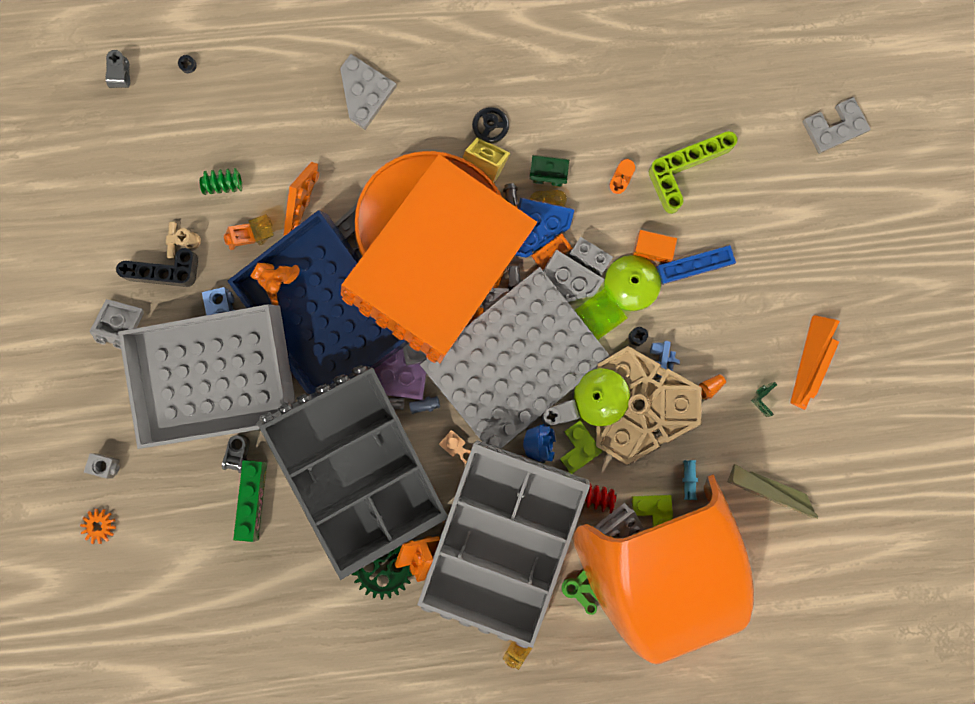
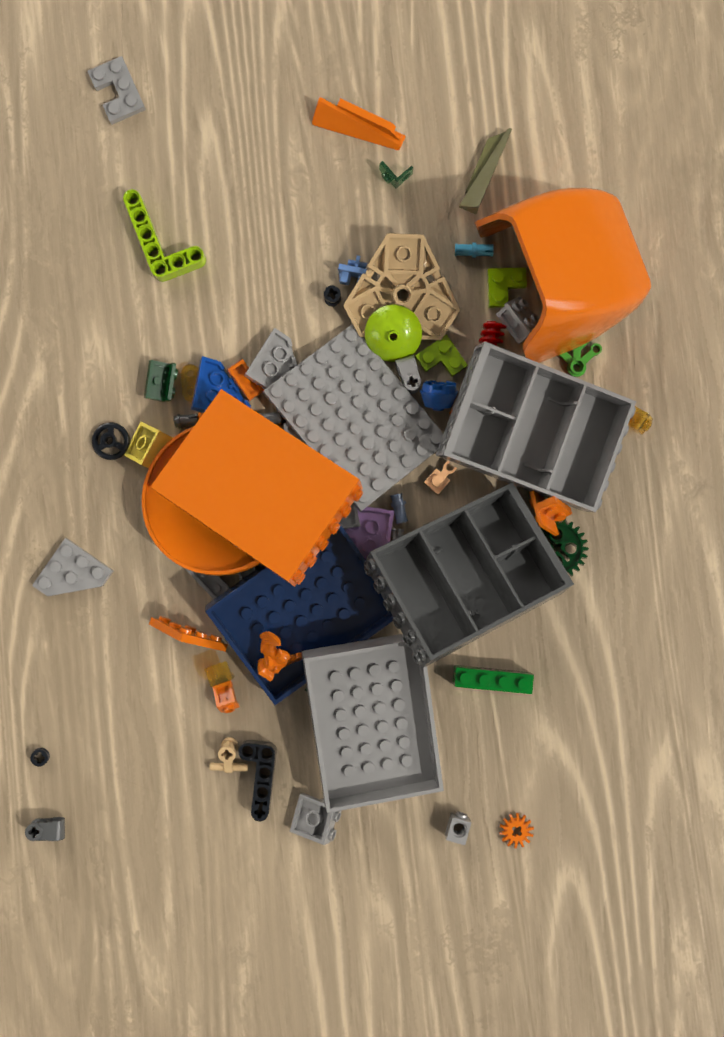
camera: 90 degrees left, 5 degrees up
green piece [199,168,243,195] -> none
light blue brick [202,287,235,316] -> none
dark grey piece [222,435,250,473] -> none
light grey brick [569,237,613,277] -> none
clear neon green plate [574,288,628,340] -> none
lime dish [604,255,661,311] -> none
orange piece [609,159,635,194] -> none
orange panel [633,230,677,263] -> none
blue plate [657,245,736,285] -> none
orange cone [699,374,726,400] -> none

